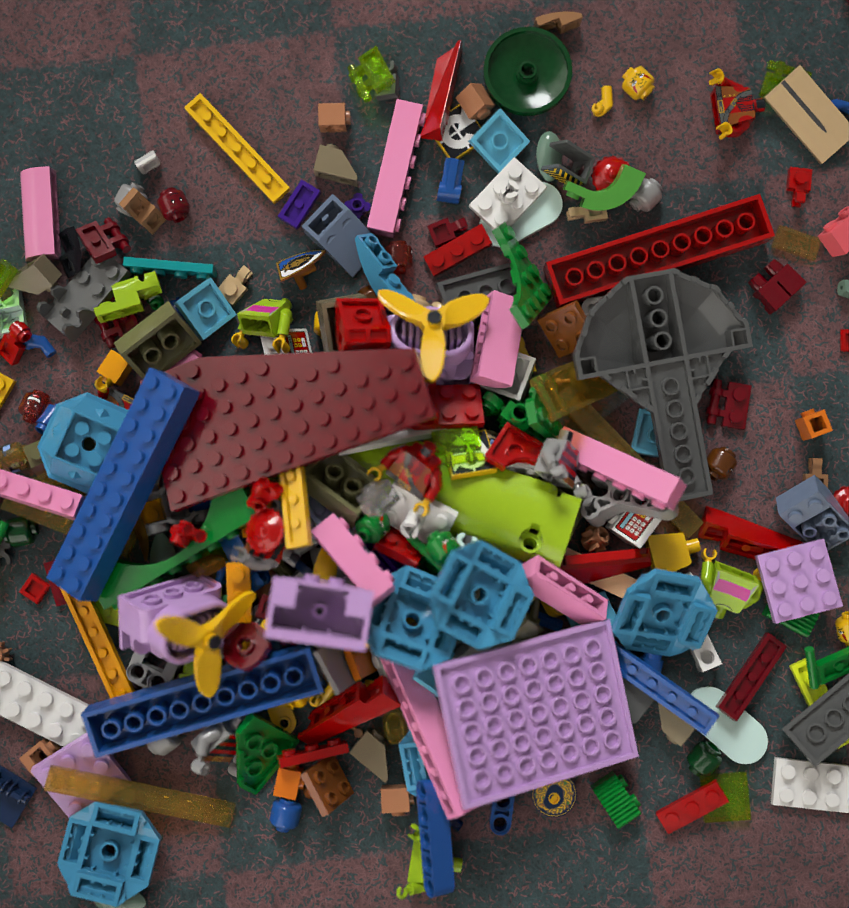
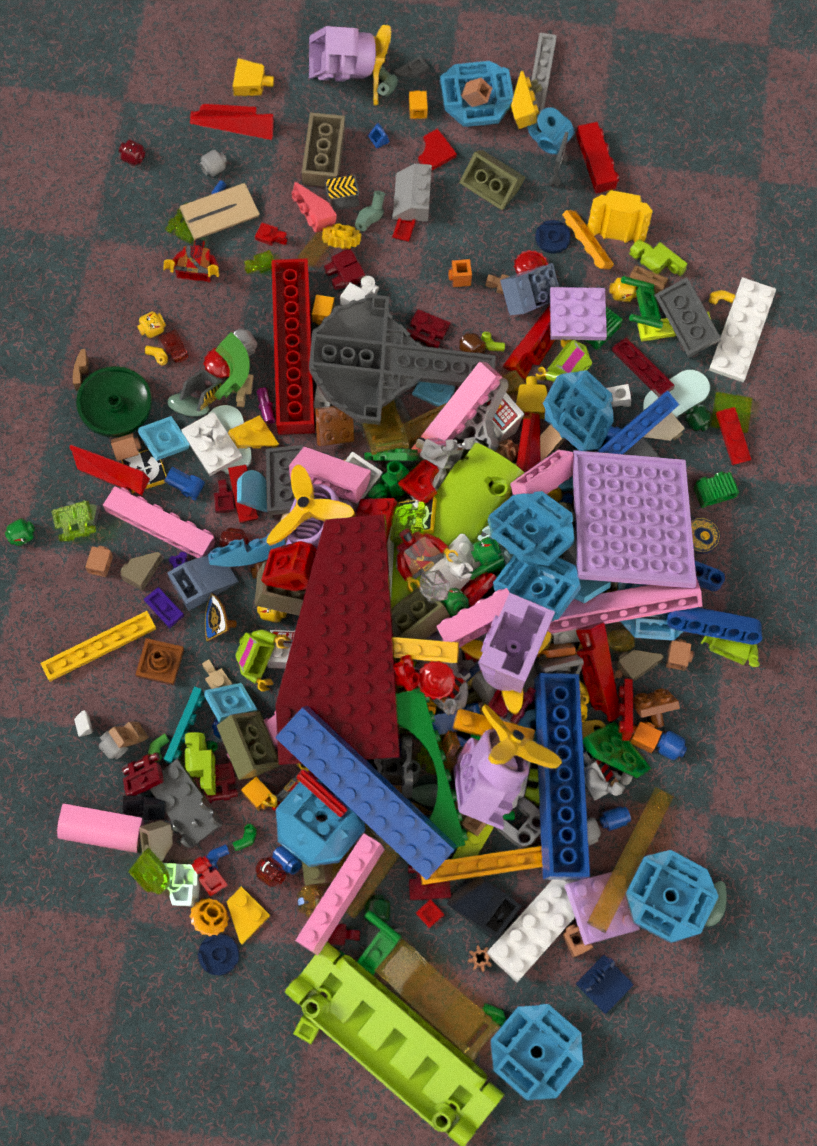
camera: 80 degrees left, 15 degrees down
dark red head [157,187,190,223] -> none
red plate [169,520,207,548] -> none
dark red plate [222,622,272,672] -> none
green plate [491,222,552,329] -> none
none -> green head [5,518,35,547]
none -> dark orange plate [135,638,184,685]
none -> bright green arm [148,734,170,762]
none -> clear red plate [159,329,189,363]
none -> yellow wing [228,415,279,449]
none -> green arm [232,824,257,851]
none -> medium azure tile [237,470,267,512]
none -> clear neon green plate [244,250,275,274]
none -> magenta axle [257,388,275,425]
none -> red axle [297,769,348,817]
none -> light orange brick [312,295,334,325]
none -> yellow gear [322,224,361,249]
none -> white brick [340,276,379,306]
none -> black slope [446,877,521,942]
none -> lime arm [481,332,505,352]
none -> blue brick [600,806,631,831]

